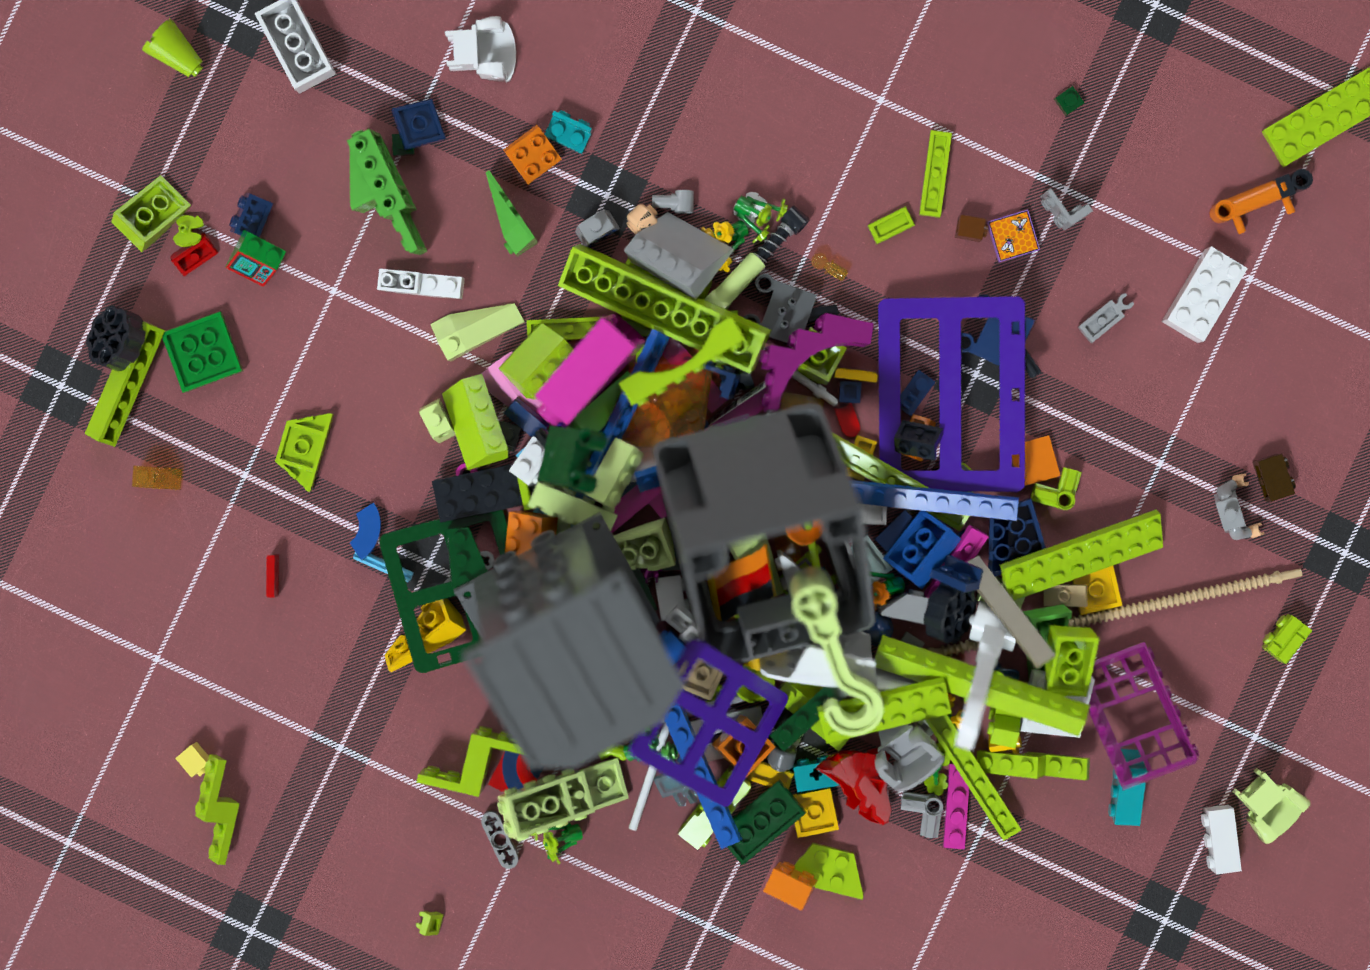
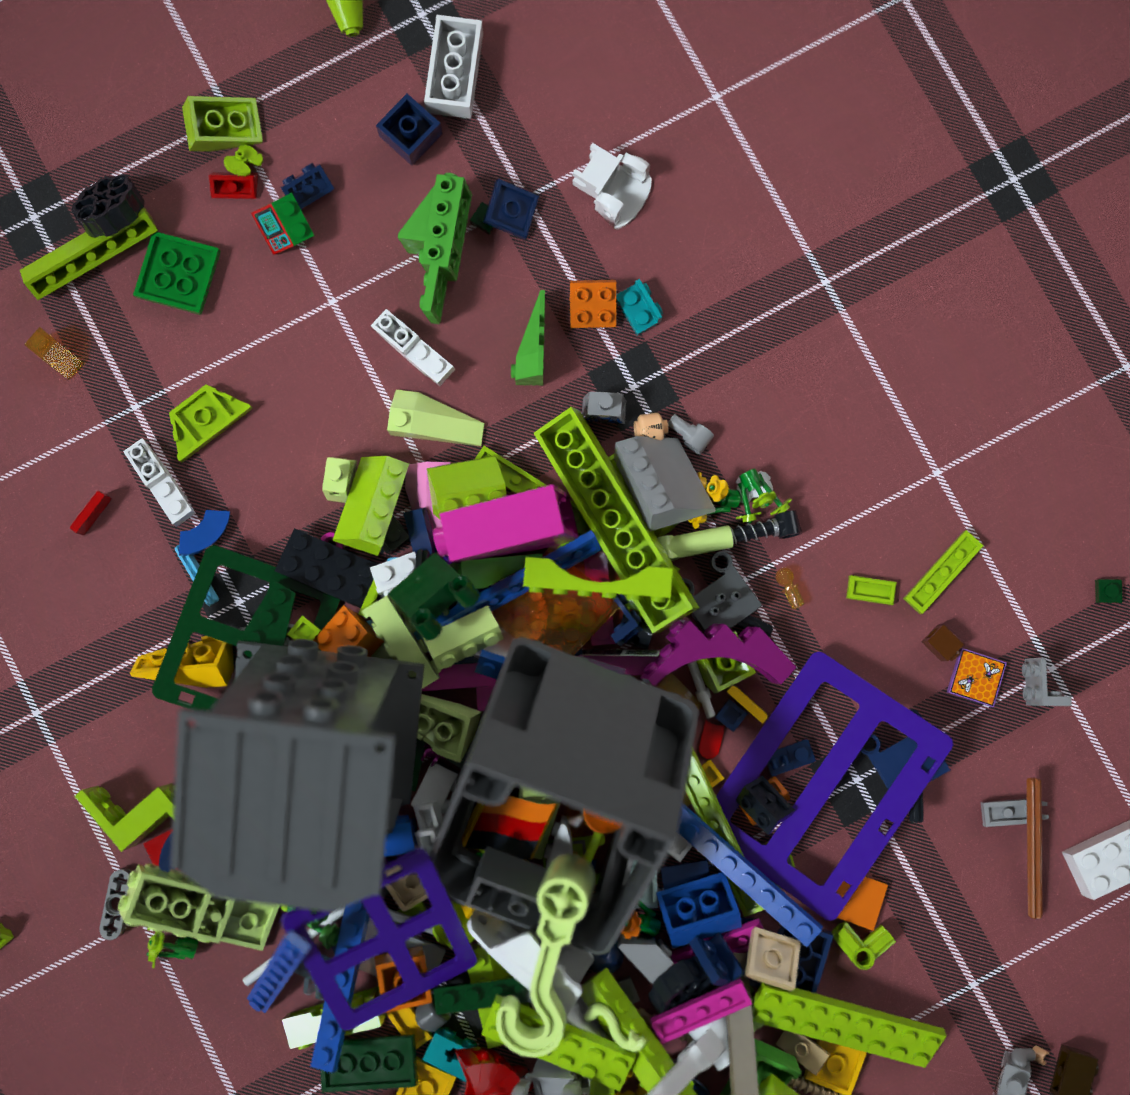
camera: 30 degrees right, 5 degrees down
none -> white slope [123,438,196,527]
none -> blue plate [246,930,311,1013]
none -> lime tile [287,616,321,641]
none -> dark blue brick [376,93,443,166]
none -> yellowish green animal [584,1003,647,1052]
none -> dark pink plate [650,978,752,1044]
none -> tan plate [745,927,801,991]
none -> dark orange axle [1026,777,1043,919]

